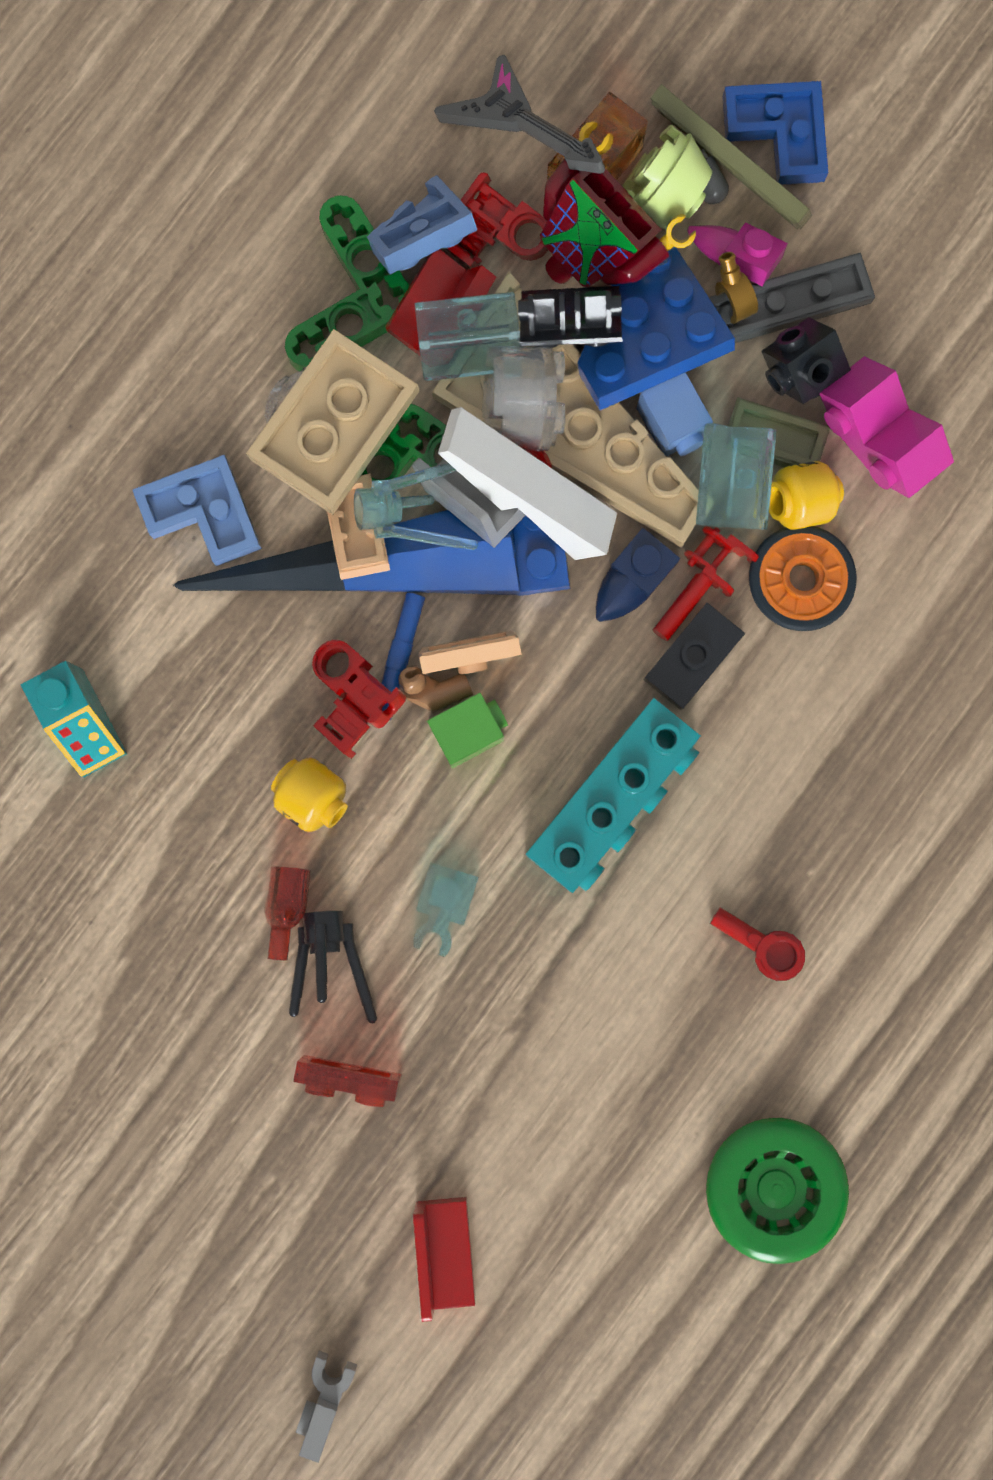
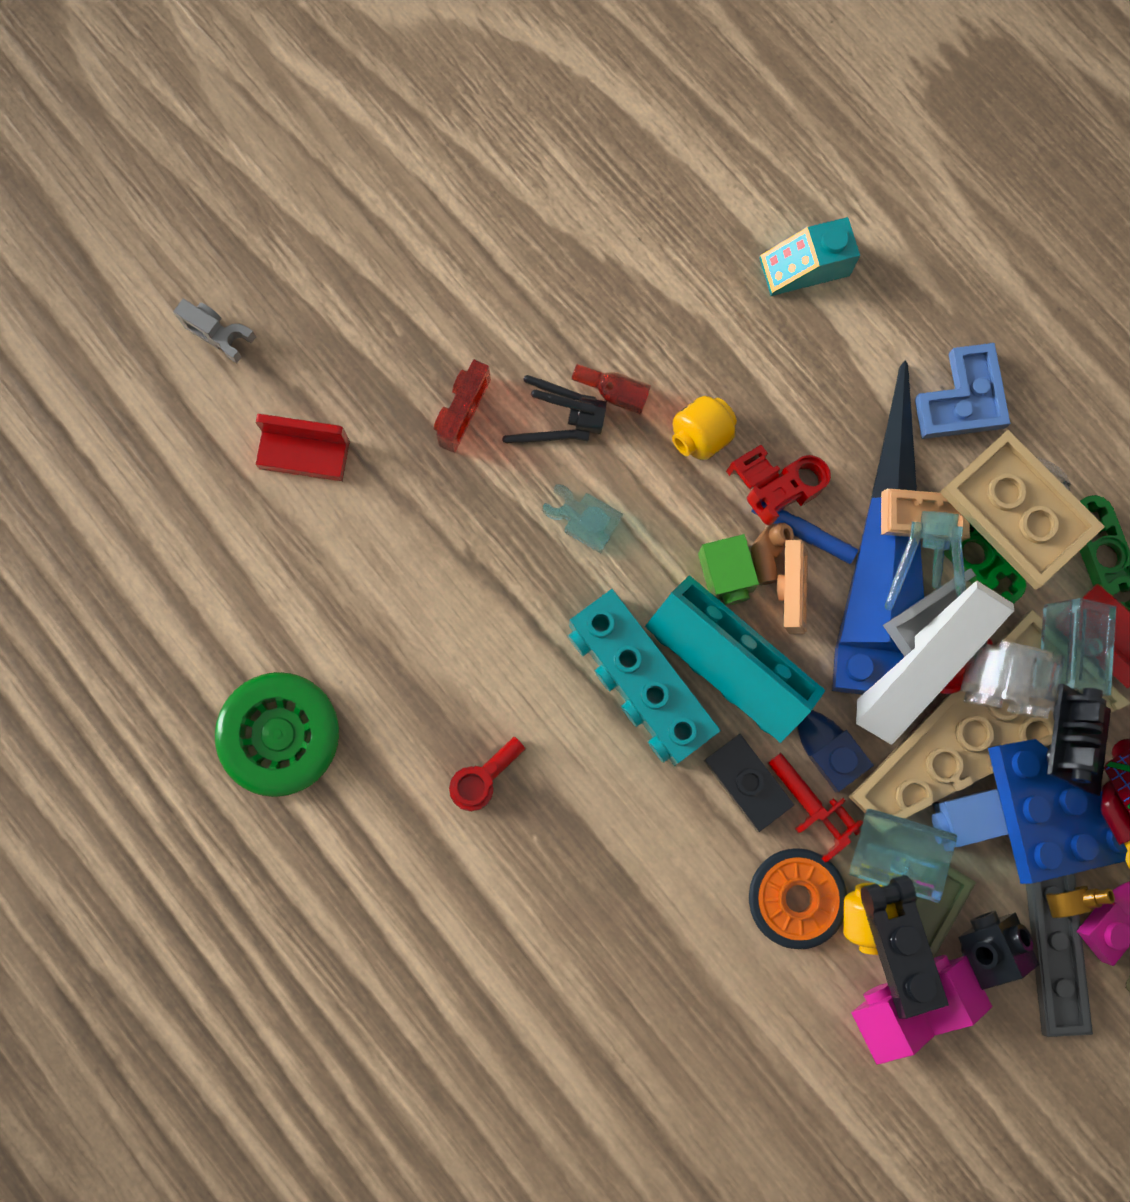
camera: 100 degrees right, 5 degrees down
none -> teal brick [645,575,826,743]
none -> black plate [860,875,949,1019]

